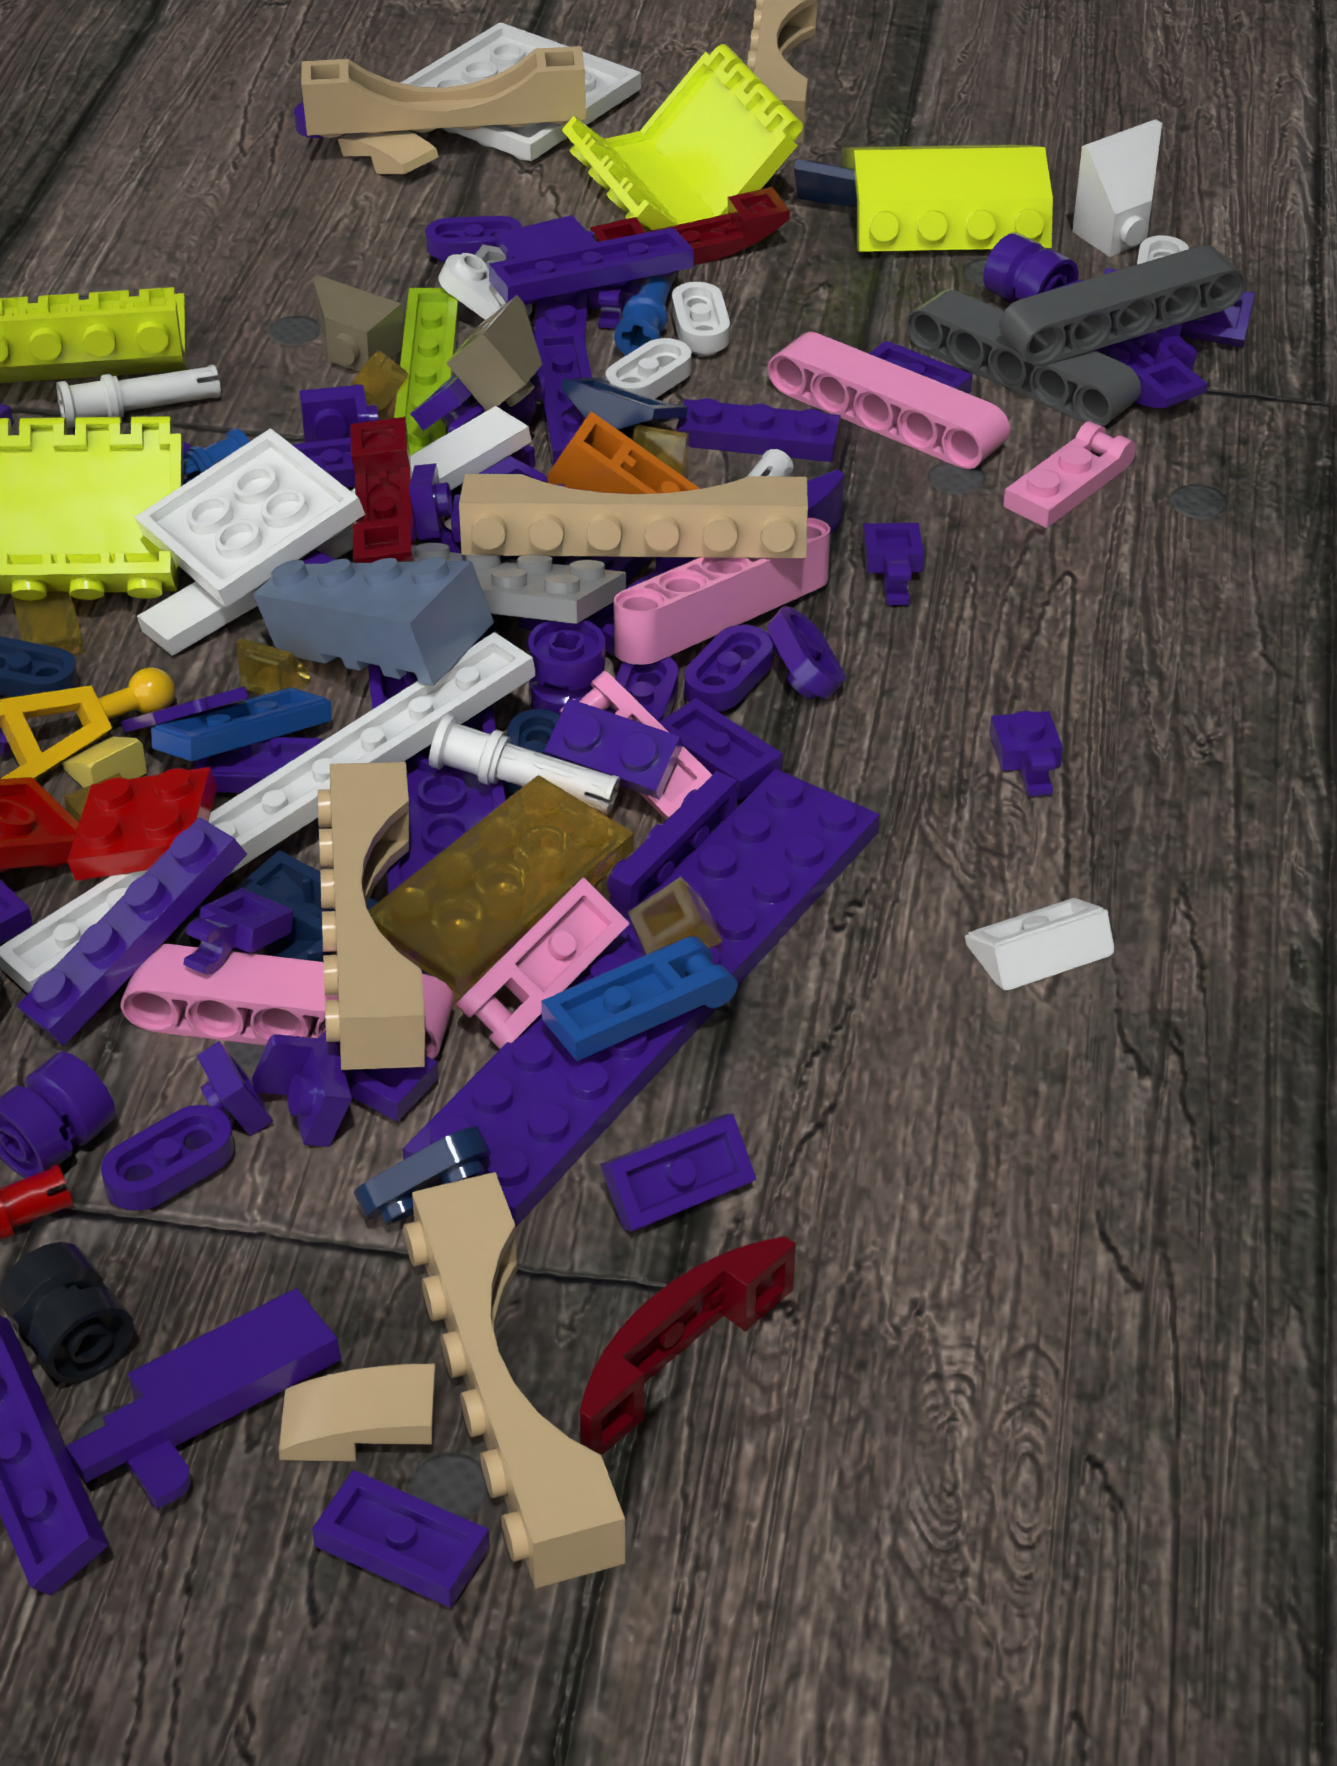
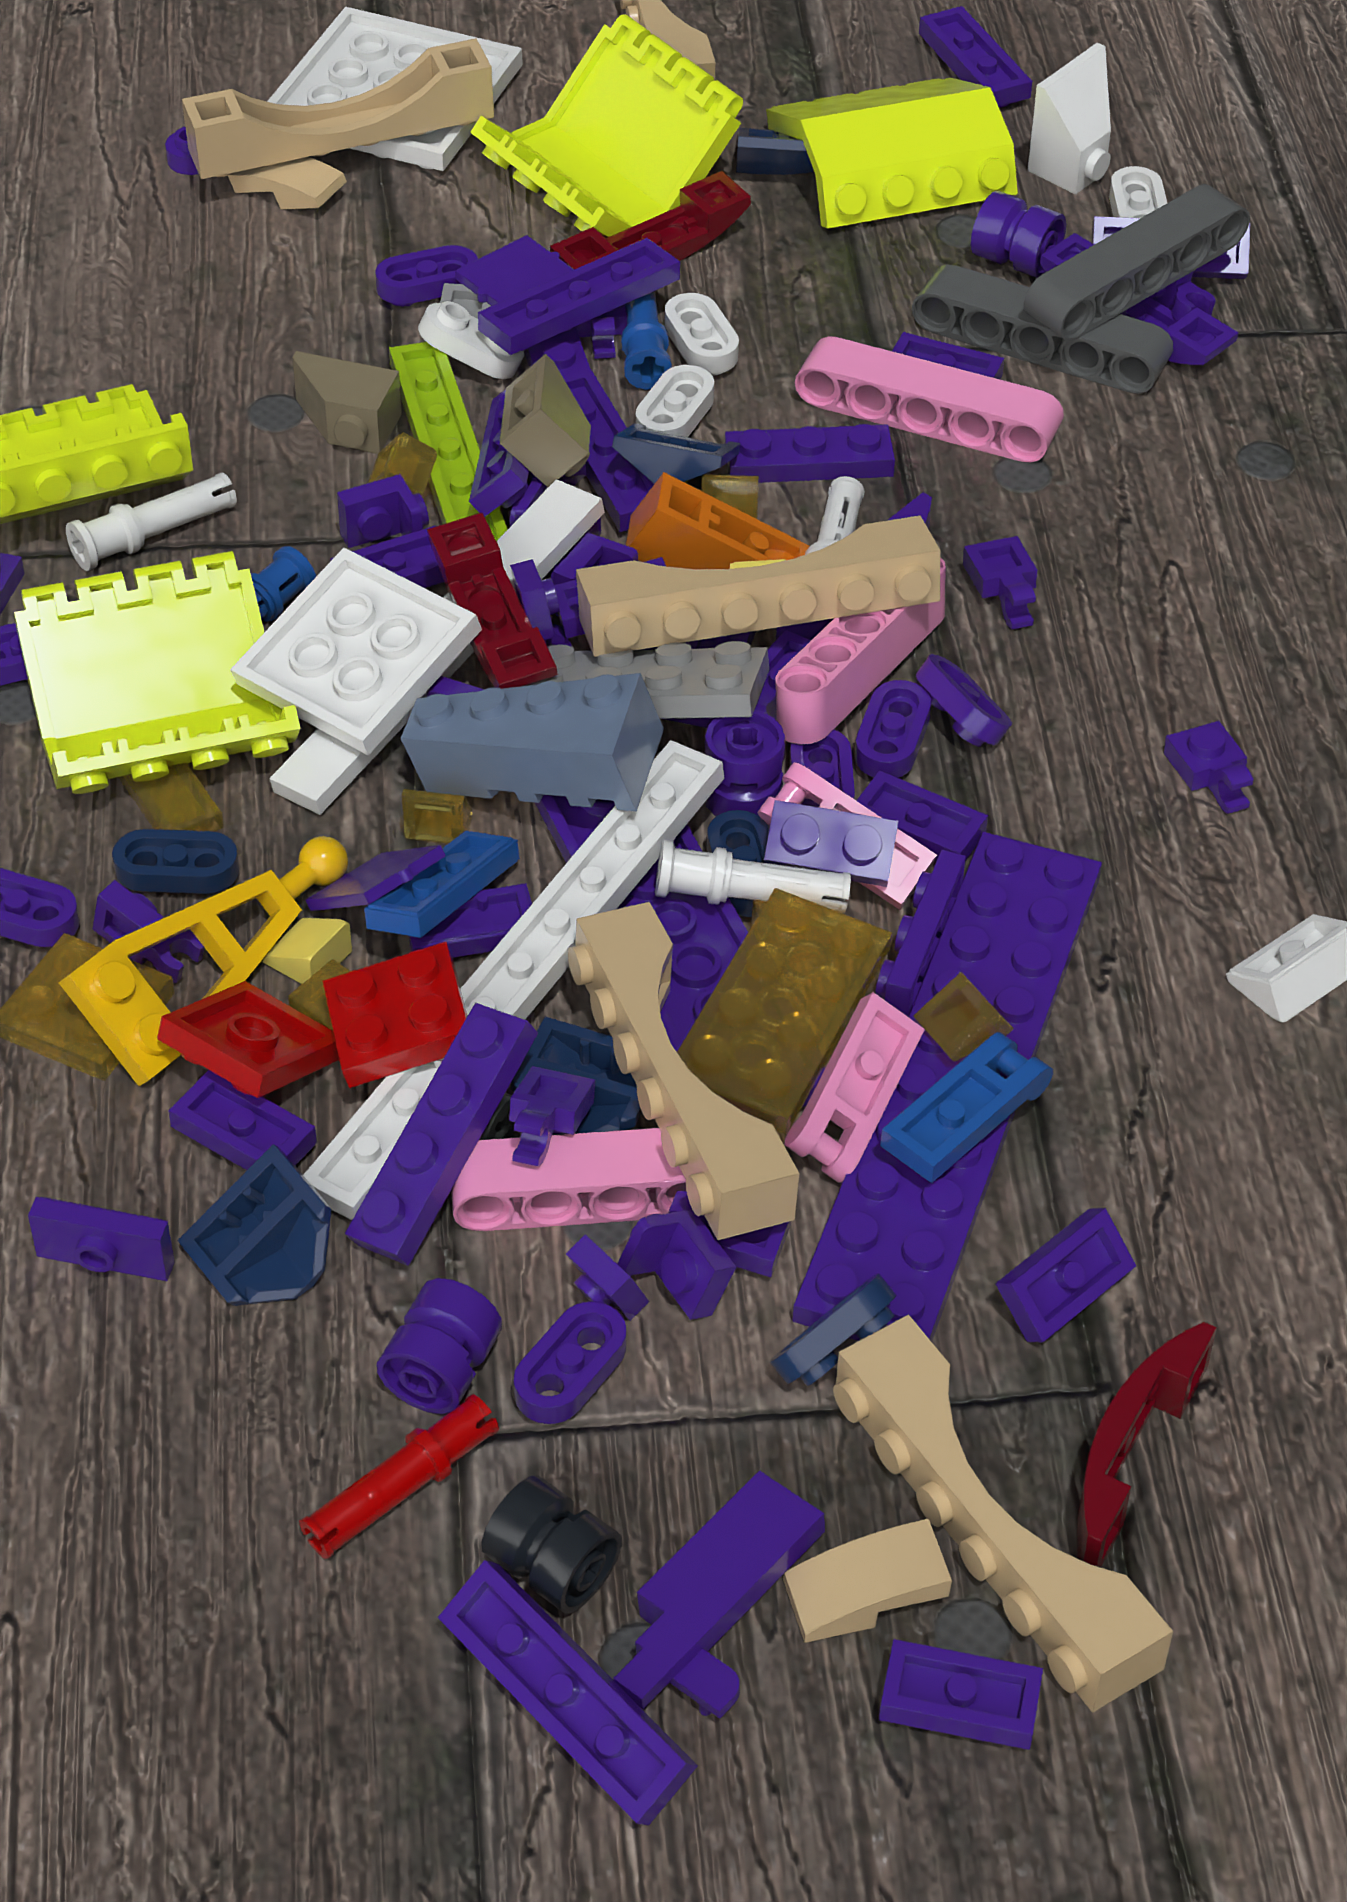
camera: 15 degrees left, 5 degrees up
bright pink plate [1003,421,1137,528] -> none
none -> dark purple plate [919,6,1033,108]

